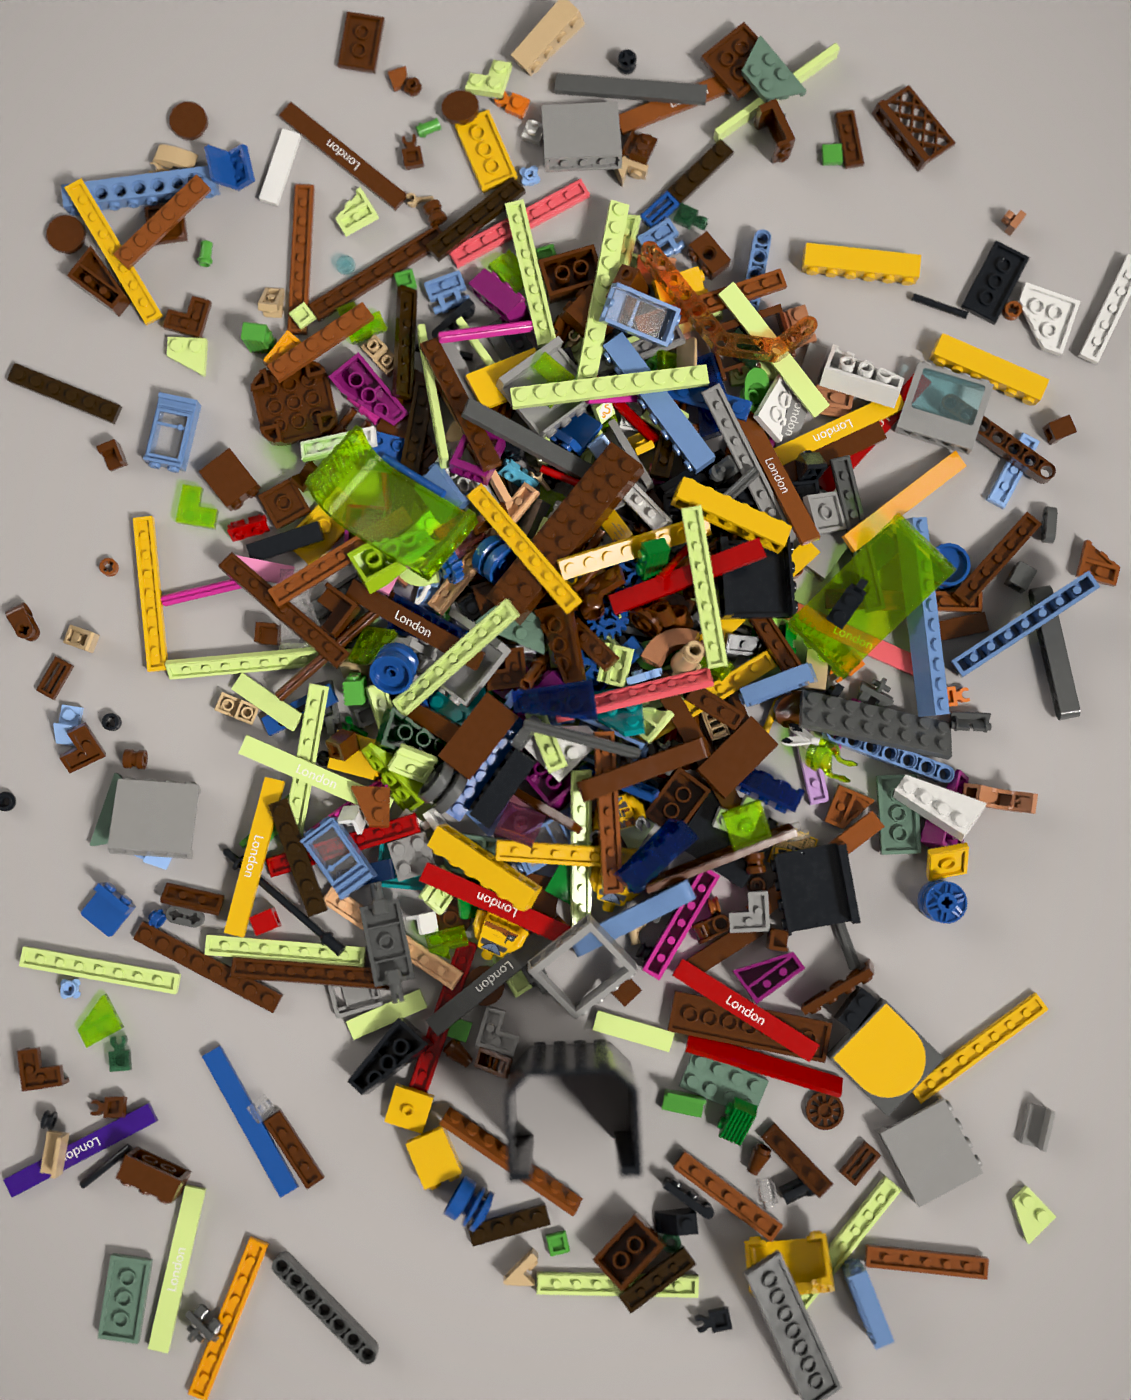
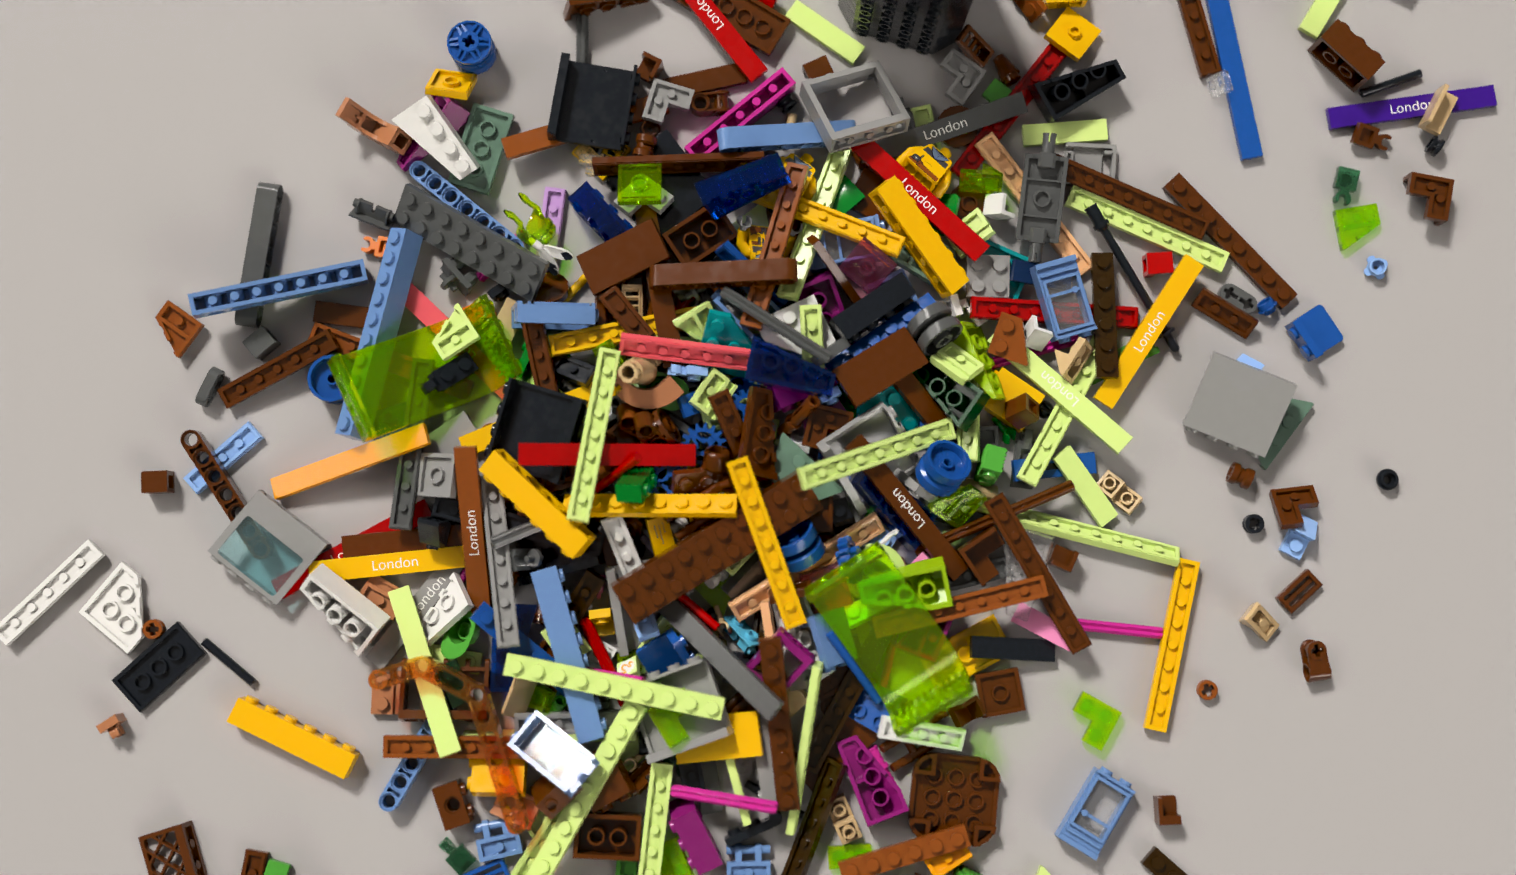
camera: 160 degrees left, 0 degrees up
yellowish green plate [19,946,181,994] -> none
reddish brown panel [198,448,261,511] -> none
red hinge [227,514,270,542] -> none
dark orange bush [707,896,721,916] -> none
magenta wedge [732,952,805,1004] -> none
dark orange wing [824,785,875,829] -> none
yellow brick [929,333,1050,406] -> none
none -> yellowish green wing [432,303,481,362]
none -> tan slope [1055,336,1094,385]

